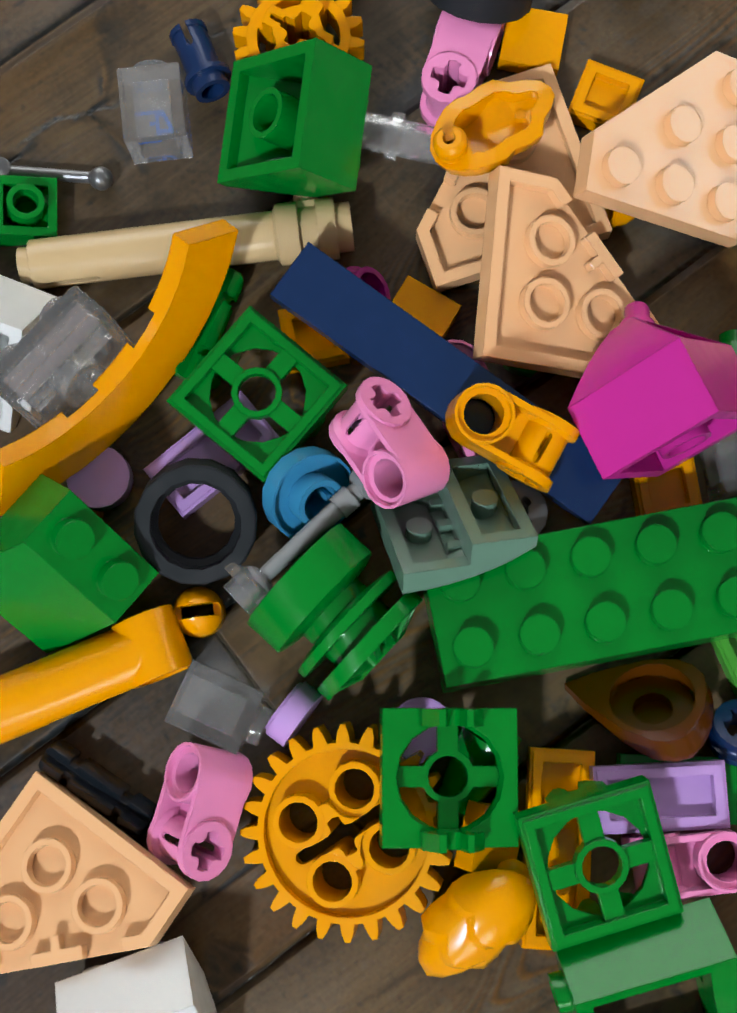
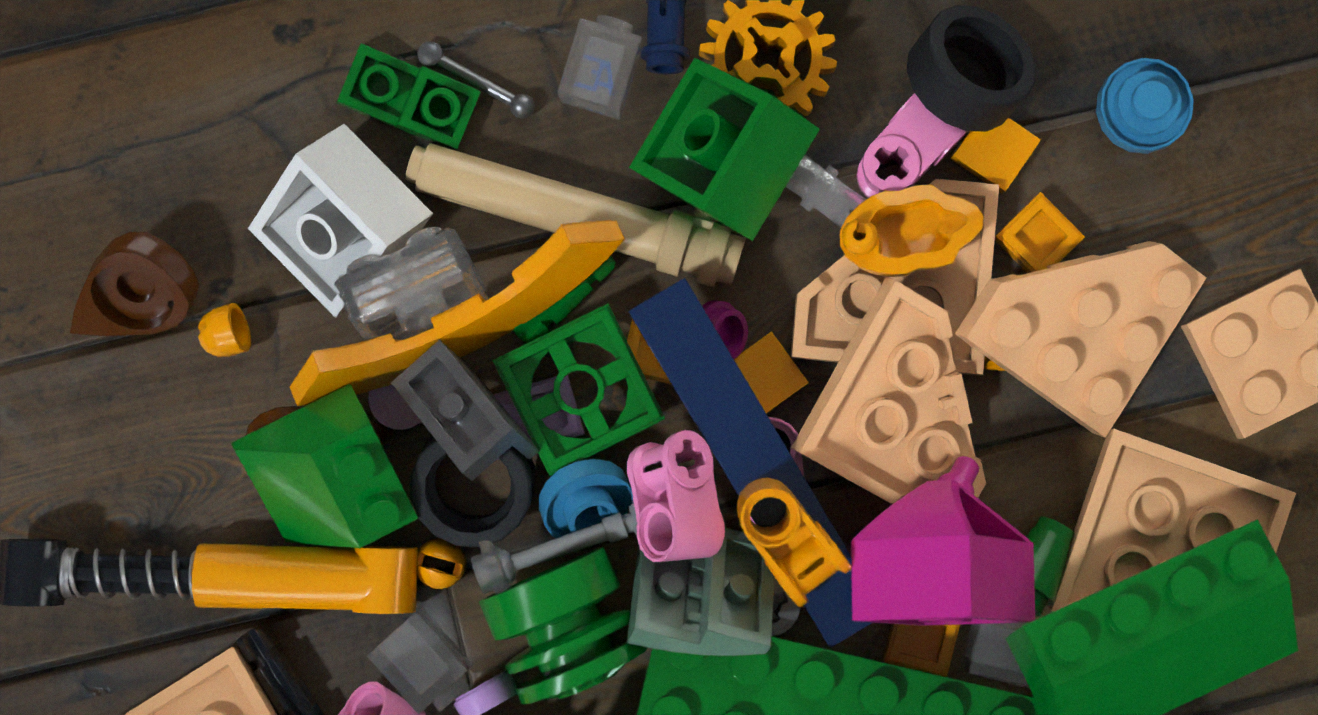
camera: 25 degrees right, 5 degrees up
none -> flat silver panel [391,339,539,481]

